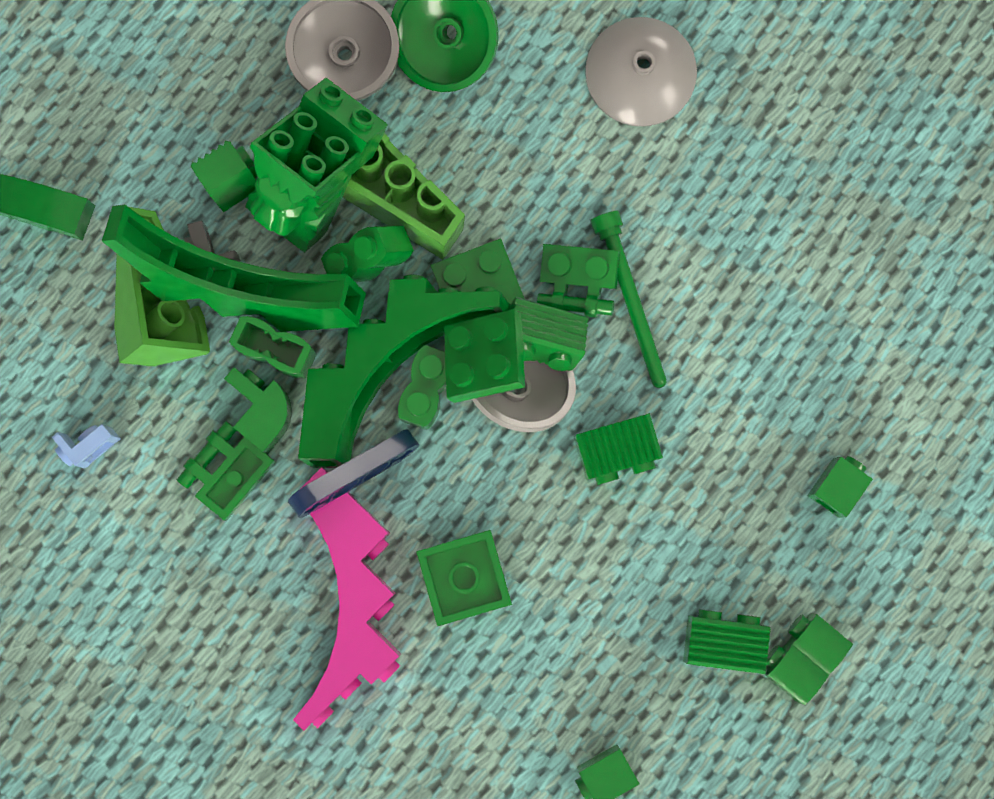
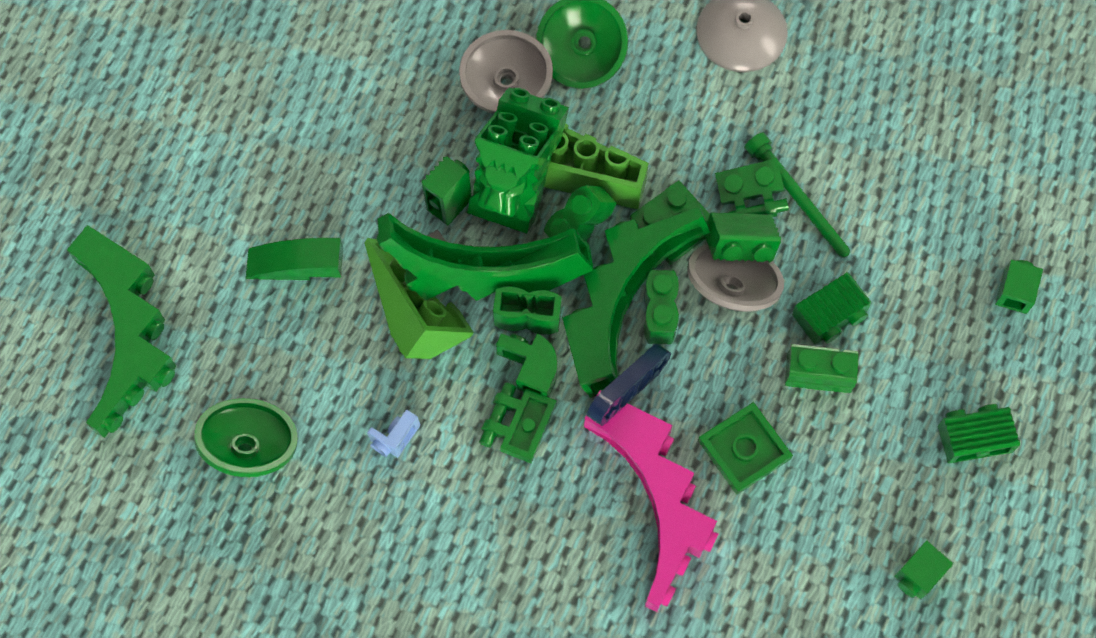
camera: 15 degrees left, 15 degrees down
green plate [444,309,525,403] -> none
green brick [764,613,853,705] -> none
none -> green brick [785,344,859,393]

